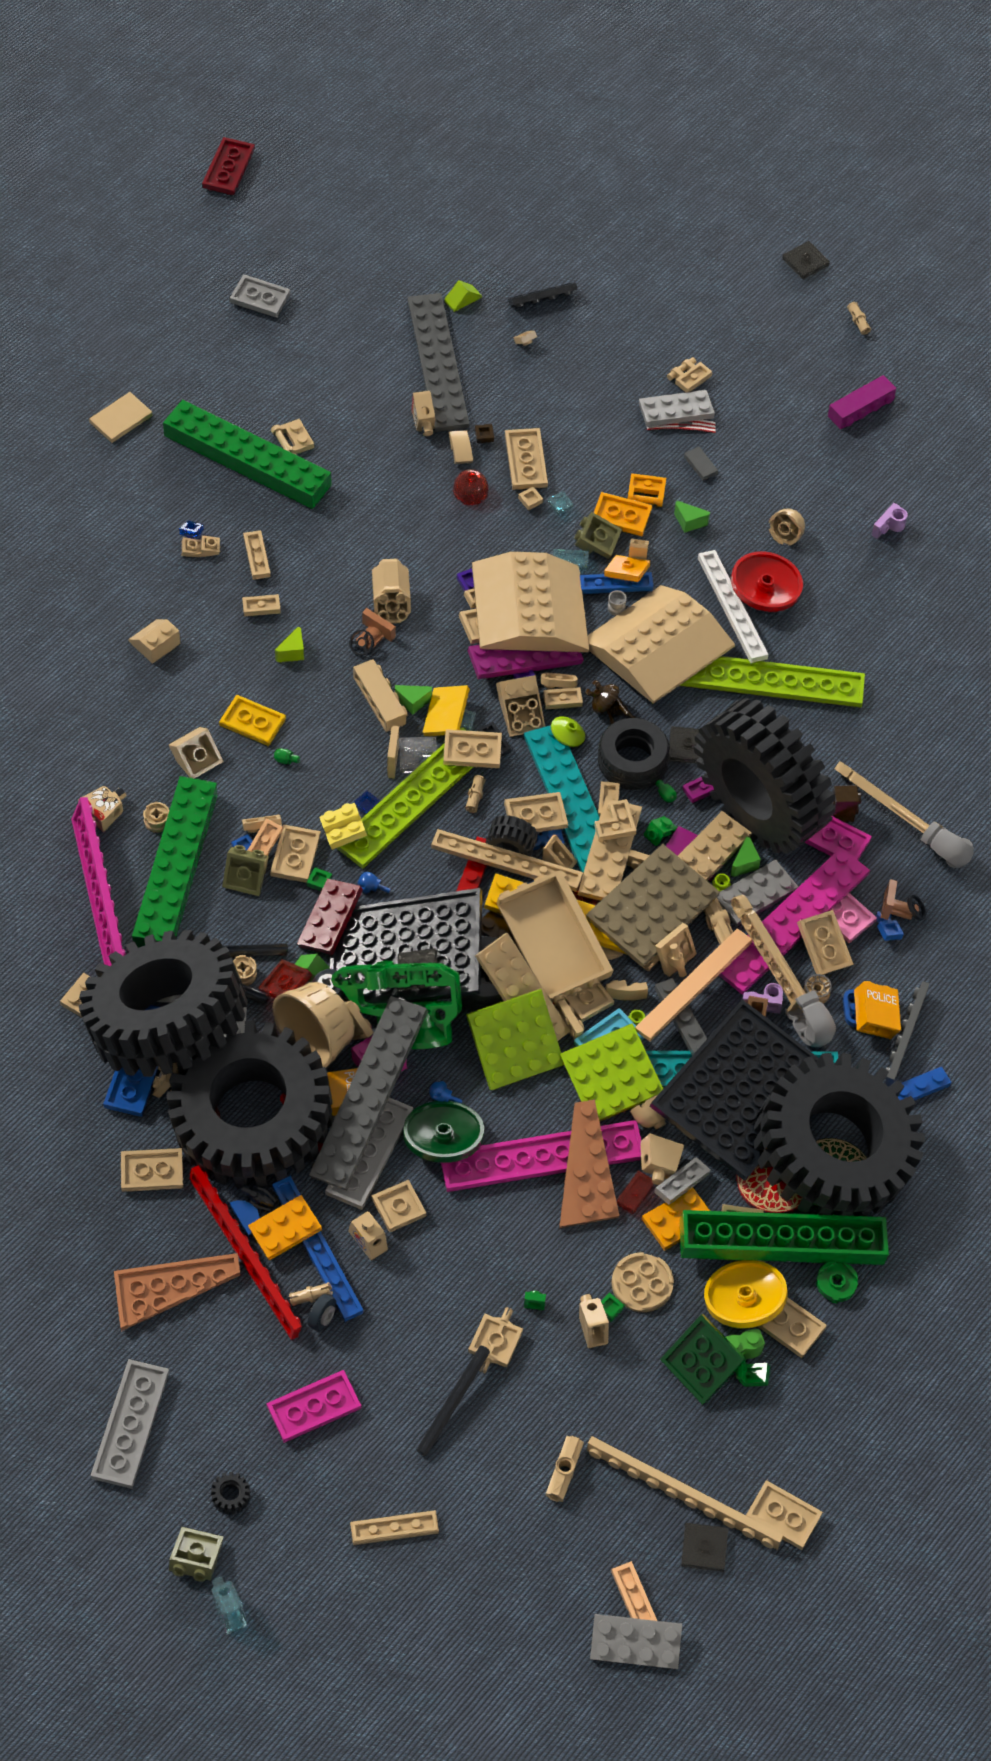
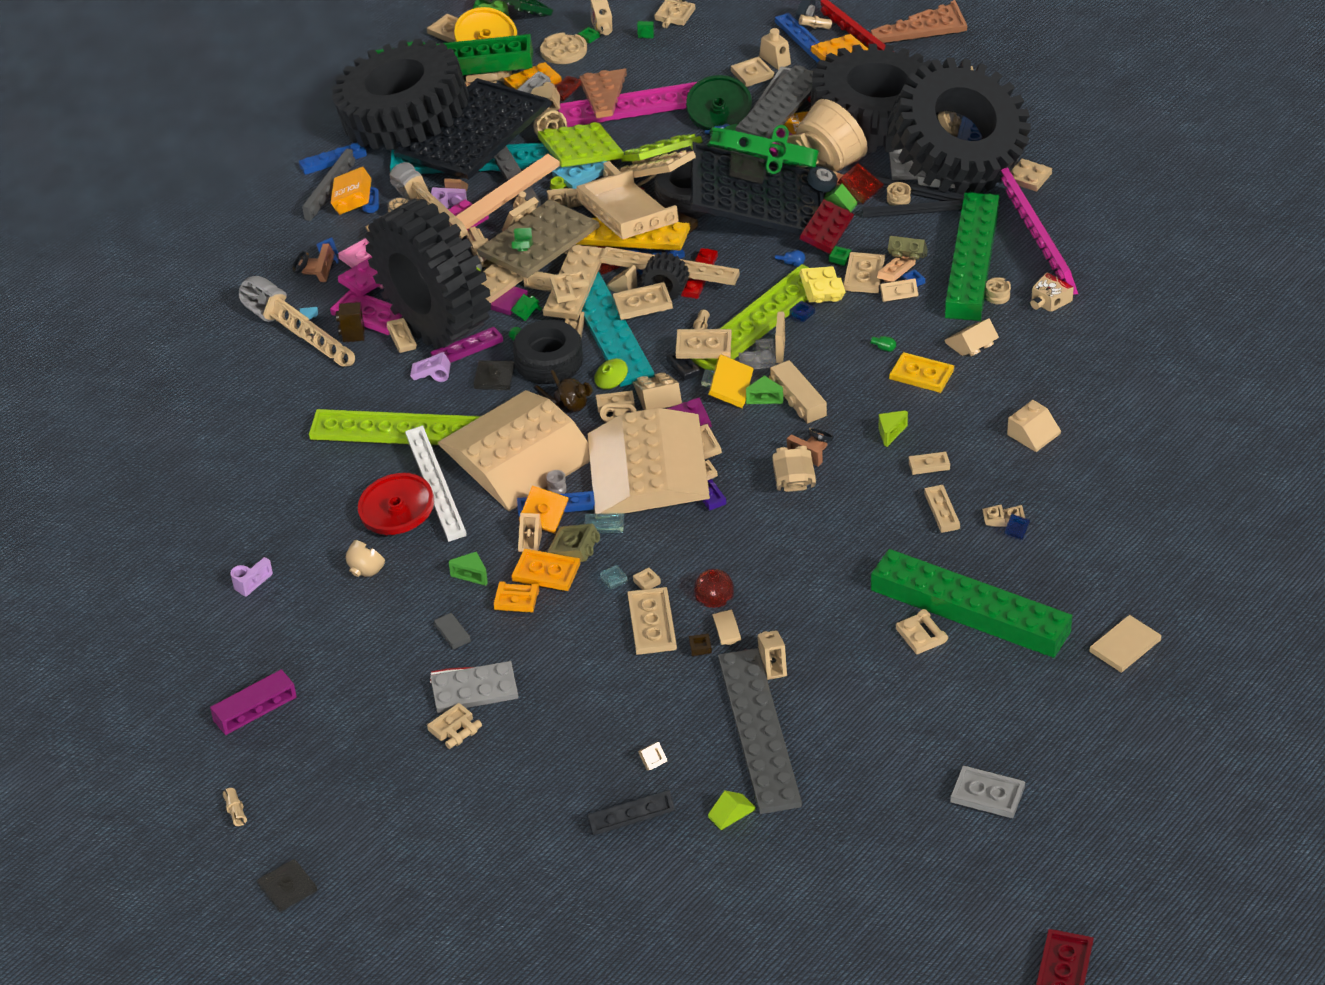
camera: 175 degrees left, 15 degrees down
none -> medium azure tile [300,307,318,324]
none -> green bracket [512,227,533,251]

